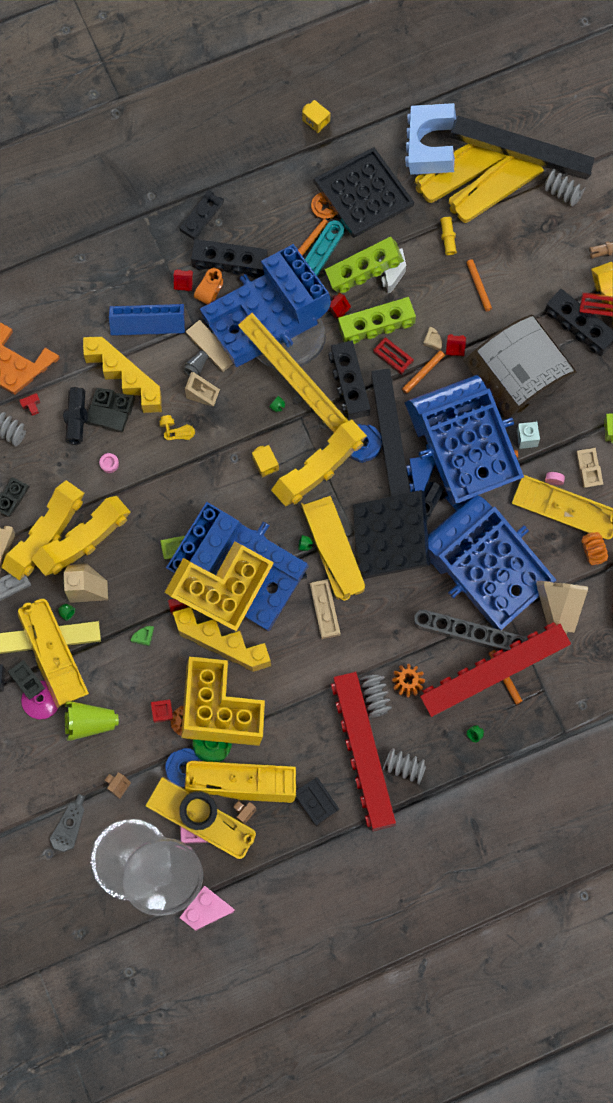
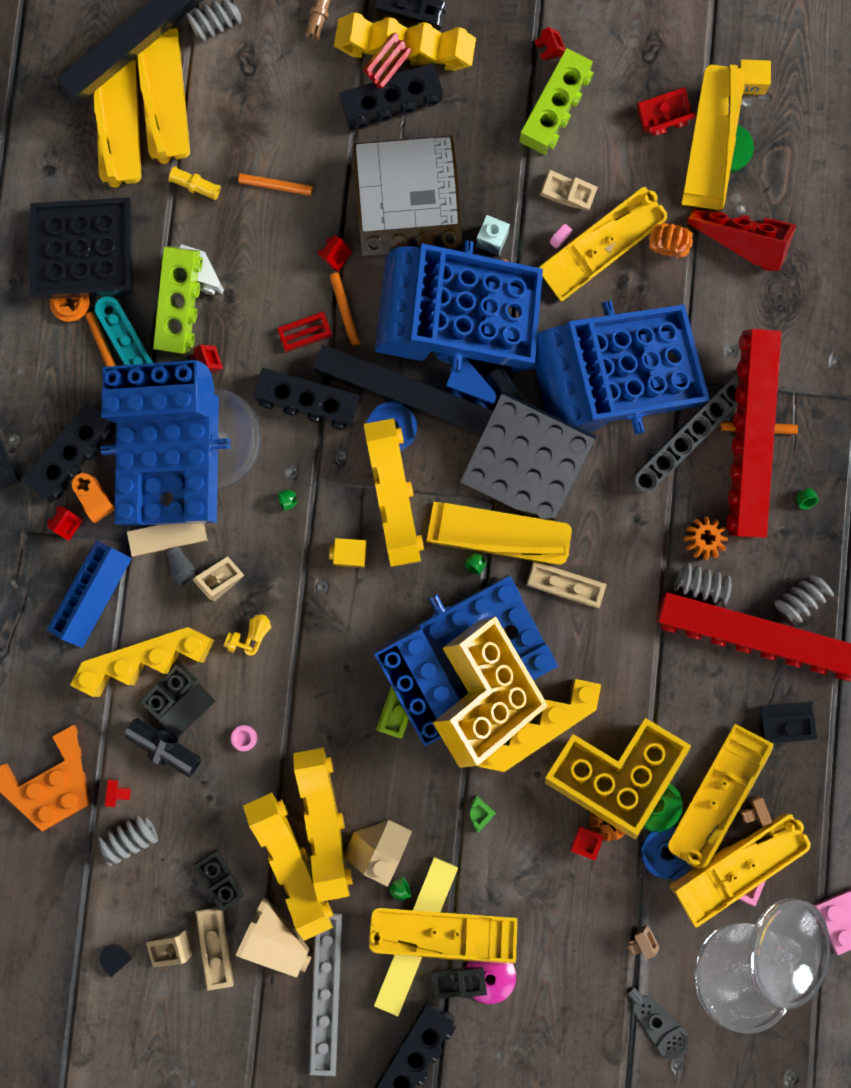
camera: 60 degrees left, 10 degrees up
lime cone [65,701,119,741] -> none
black tyre [179,791,217,830] -> none
yellow tile [238,313,348,433] -> none
lime brick [338,297,416,344] -> none
light blue arch [405,103,456,175] -> none
tan tile [423,327,442,351] -> none
tan slope [536,581,588,635] -> none

